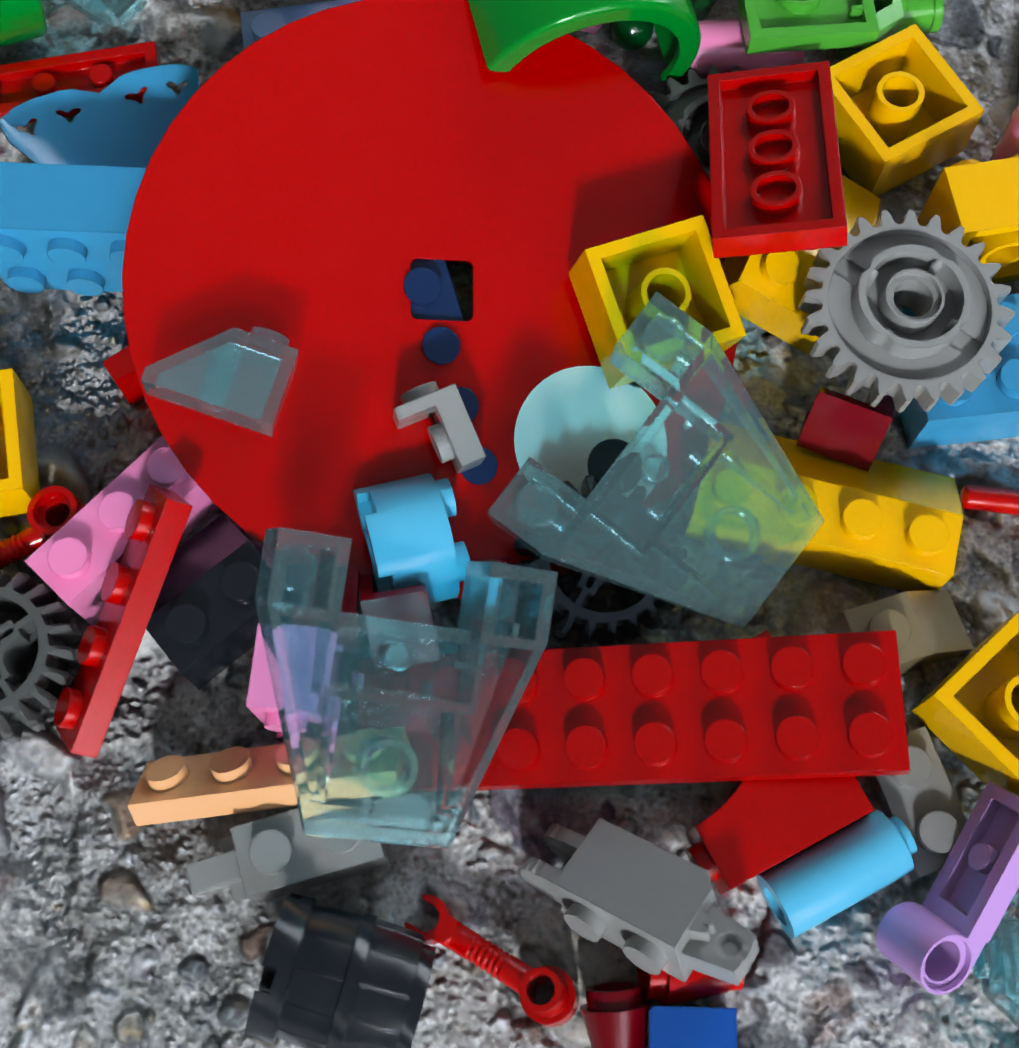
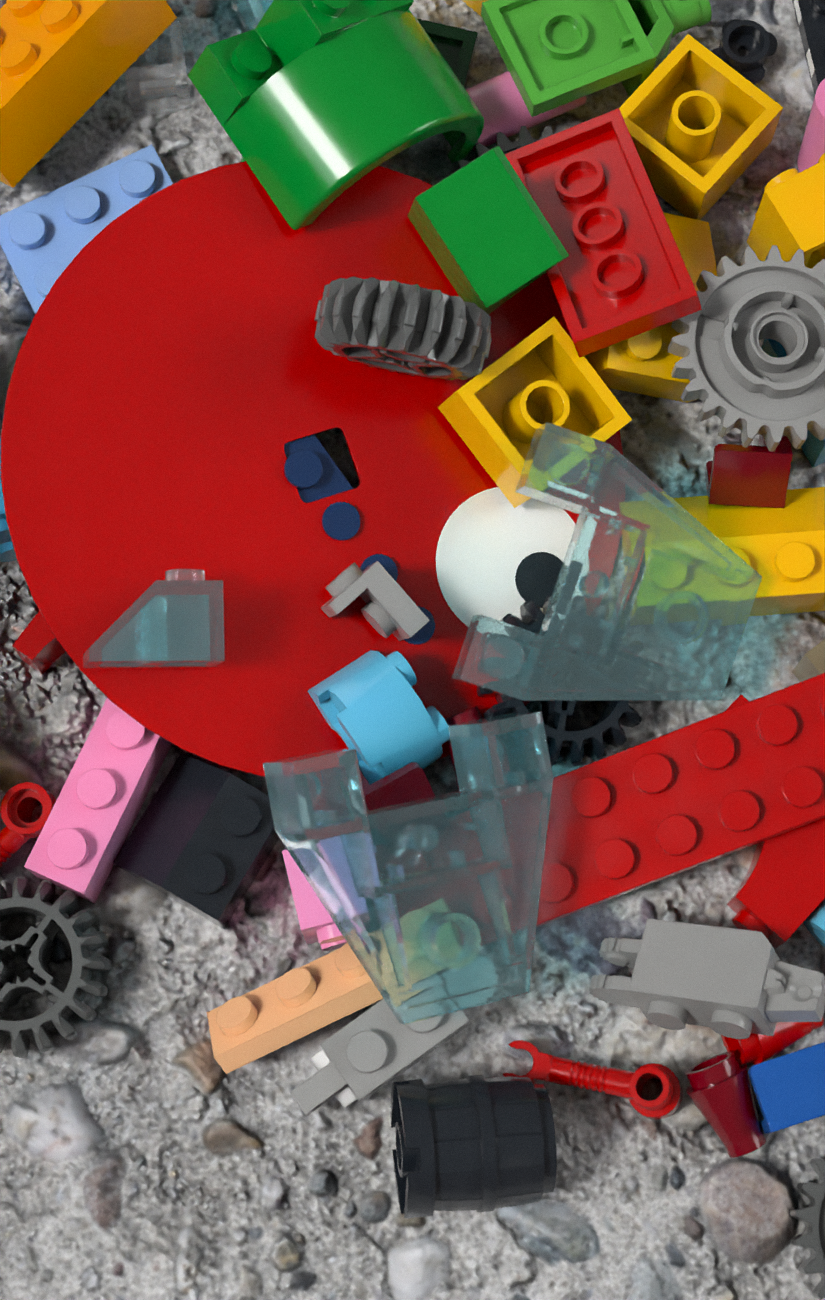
camera: 20 degrees left, 5 degrees up
red plate [54,484,193,759] -> none
none -> dark grey gear [314,276,492,381]
none -> green slope [408,146,569,314]
none -> black plate [711,19,778,84]

